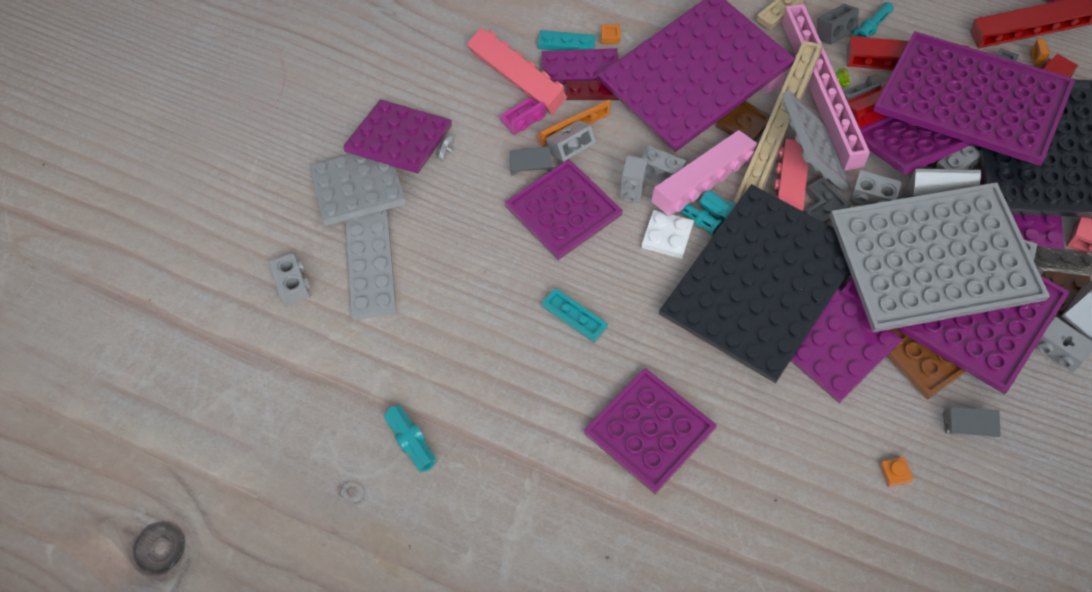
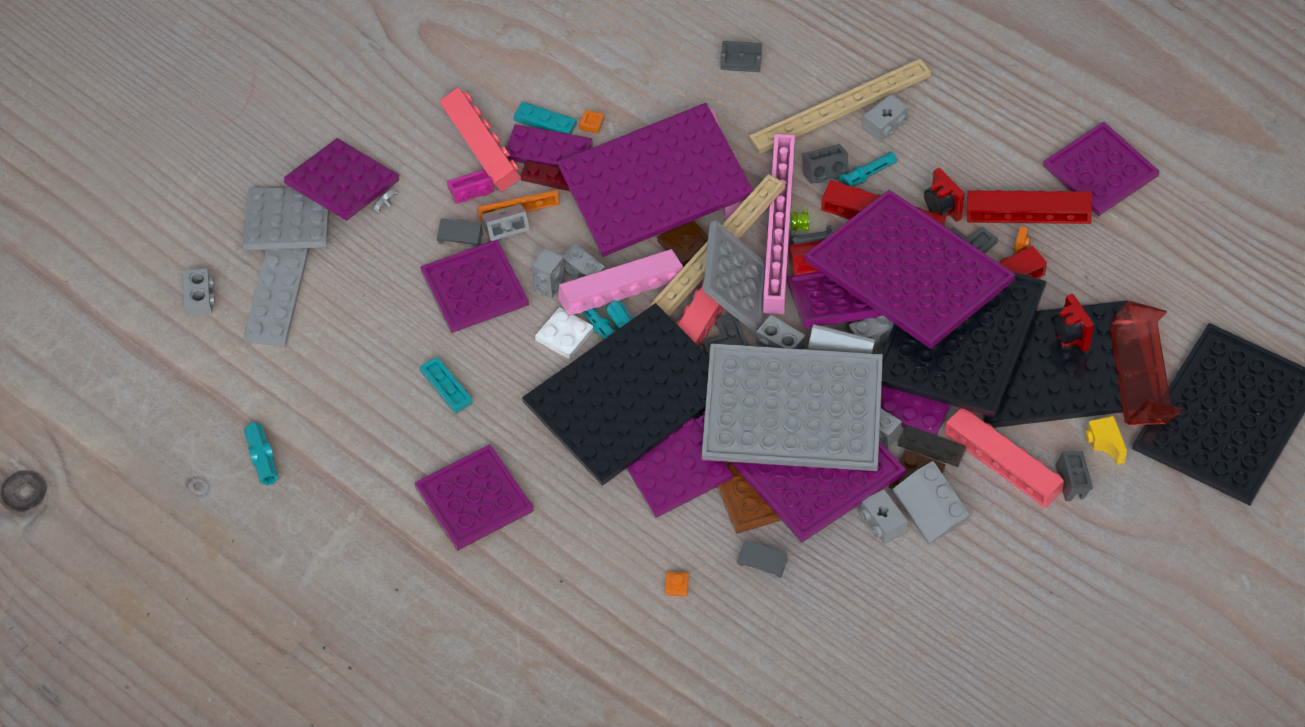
camera: 15 degrees right, 5 degrees down
none -> red piece [924,168,965,222]

